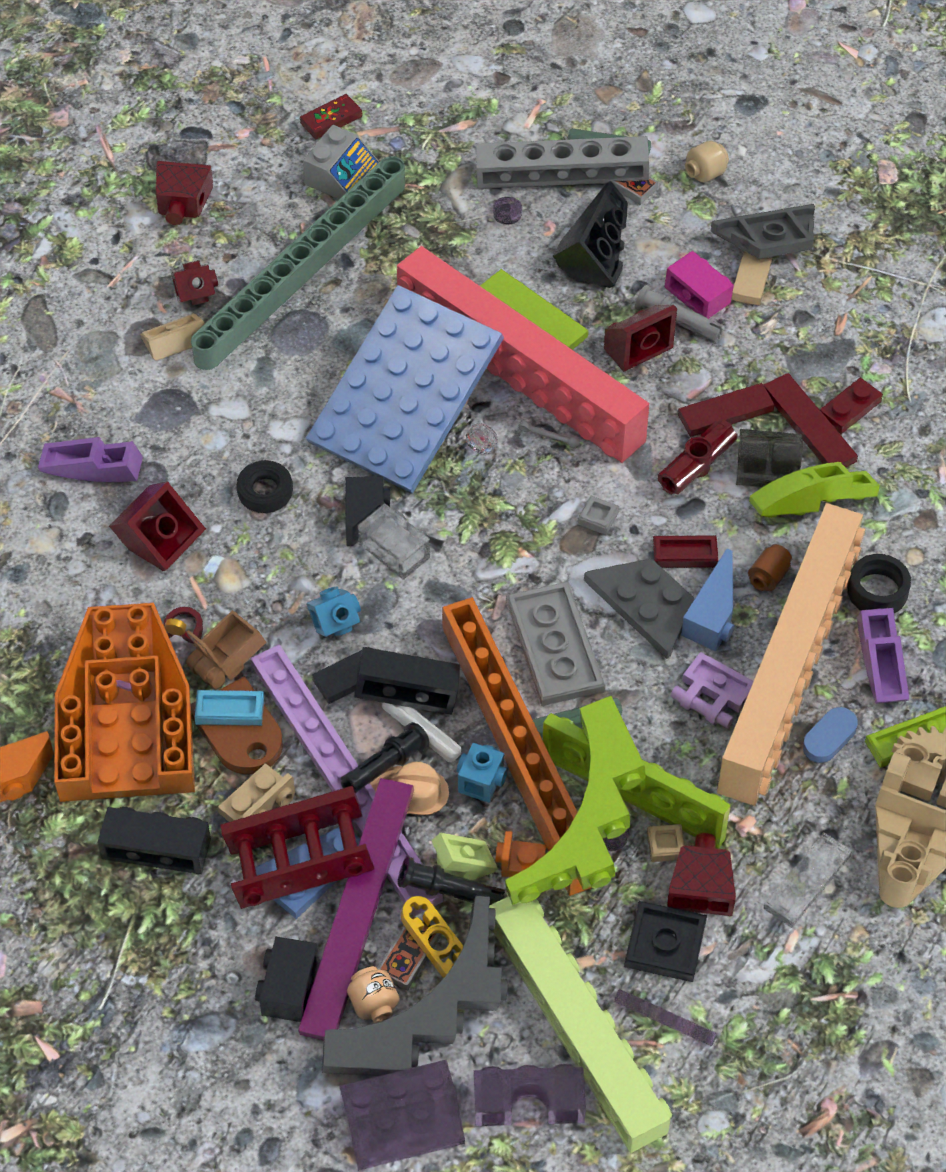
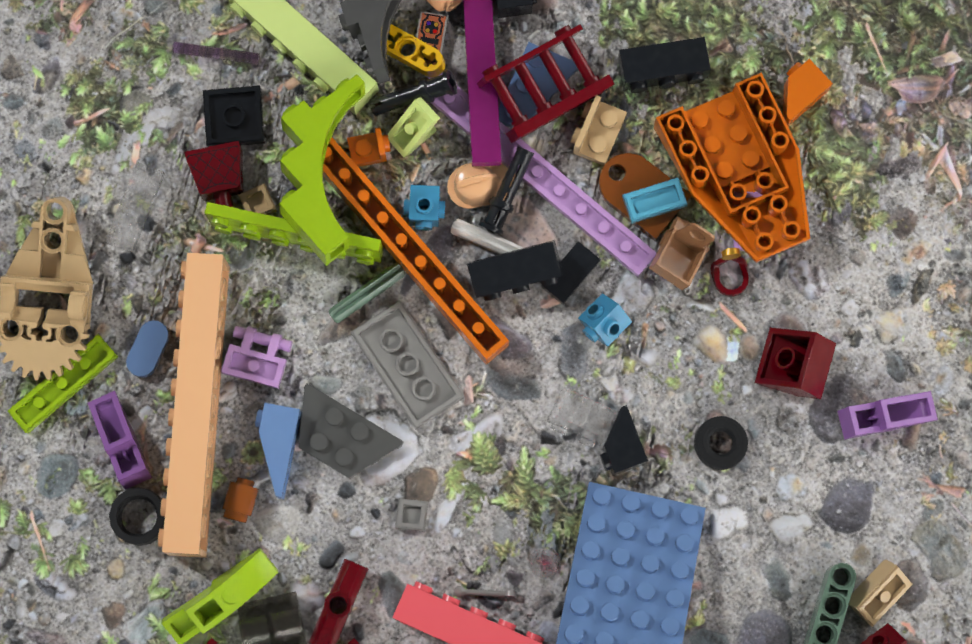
camera: 160 degrees right, 25 degrees up
dark red tile [653,535,718,568] -> none

